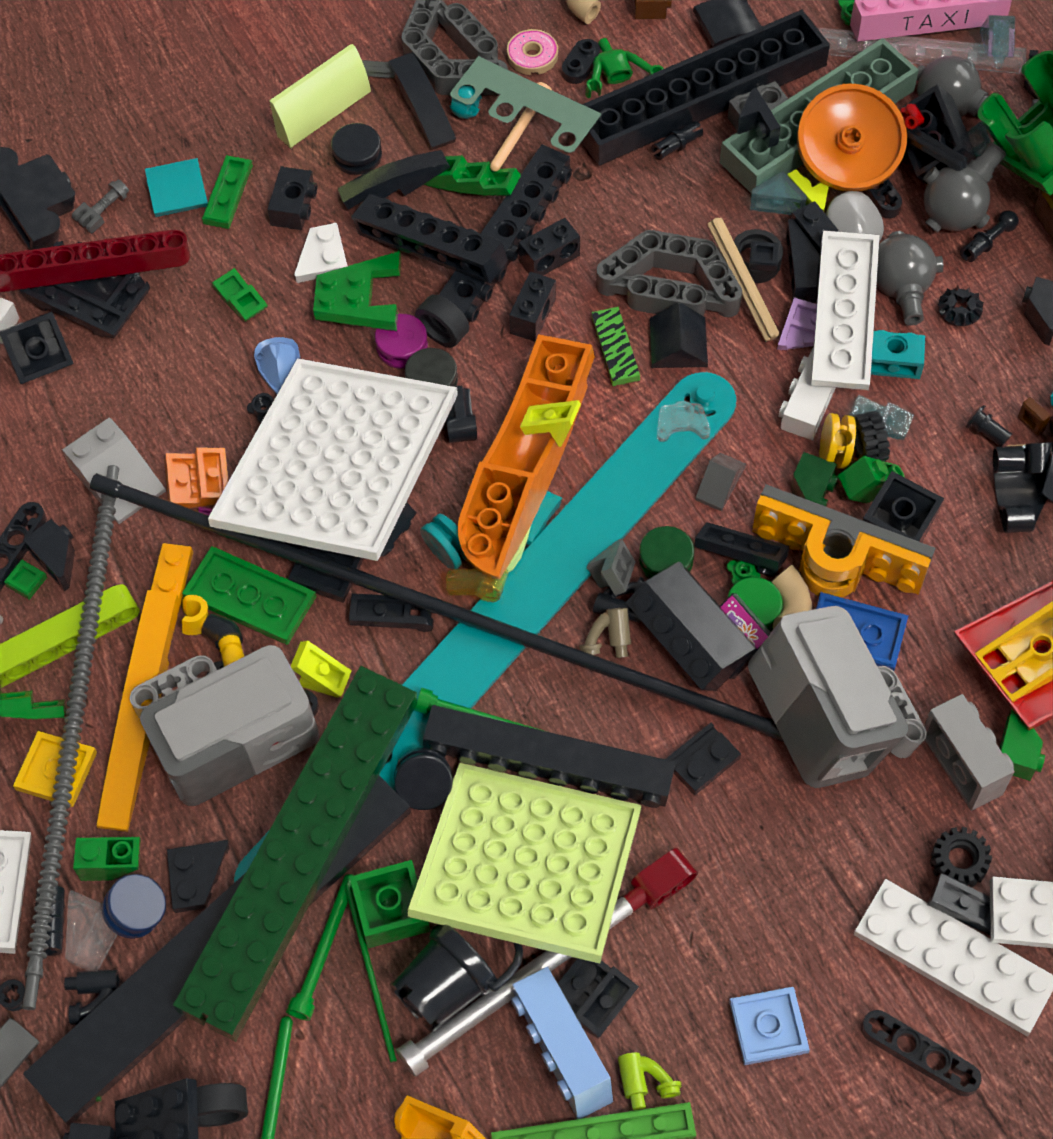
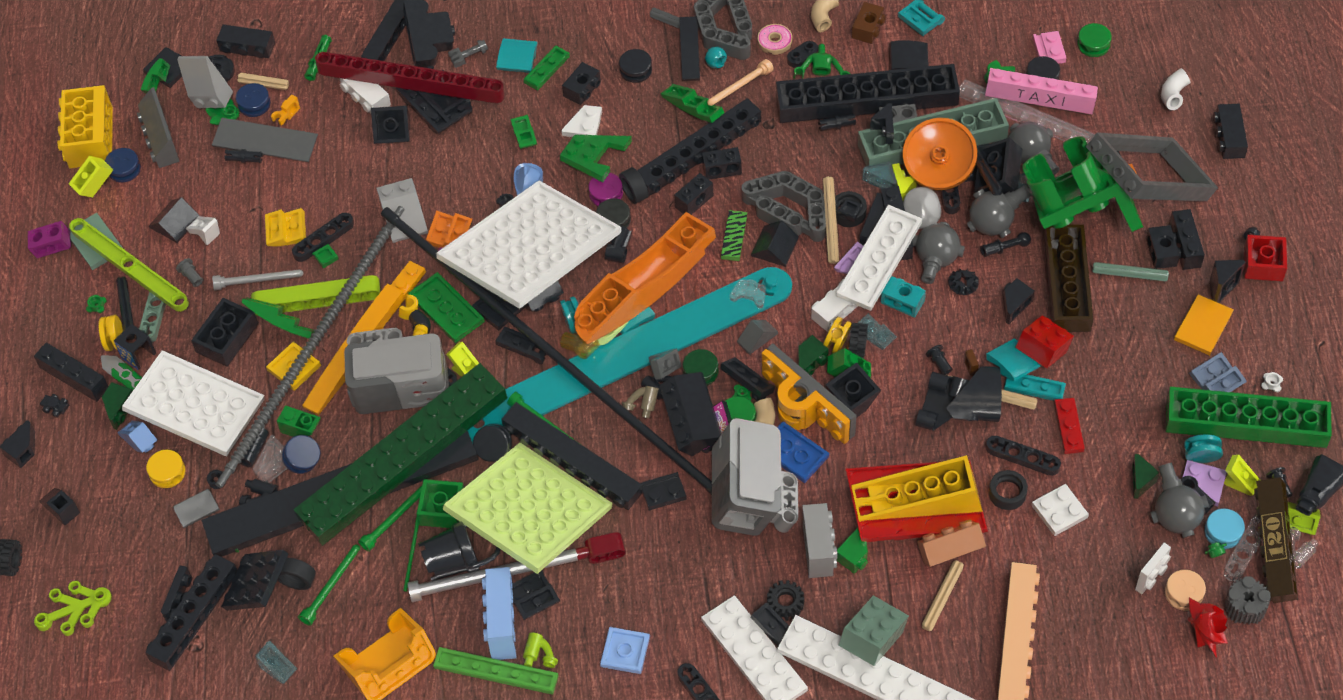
camera: 25 degrees right, 5 degrees down
black slope [23,518,75,591] -> none
black wing [167,840,230,913] -> none
yellowish green slope [270,44,371,148] -> none
black slope [338,150,450,210] -> none
black brick [351,194,508,284] -> none
sand green piece [450,56,601,153] -> none
neon yellow slope [520,400,581,447] -> none
red arm [900,104,924,129] -> none
clear light blue slope [980,15,1015,57] -> none

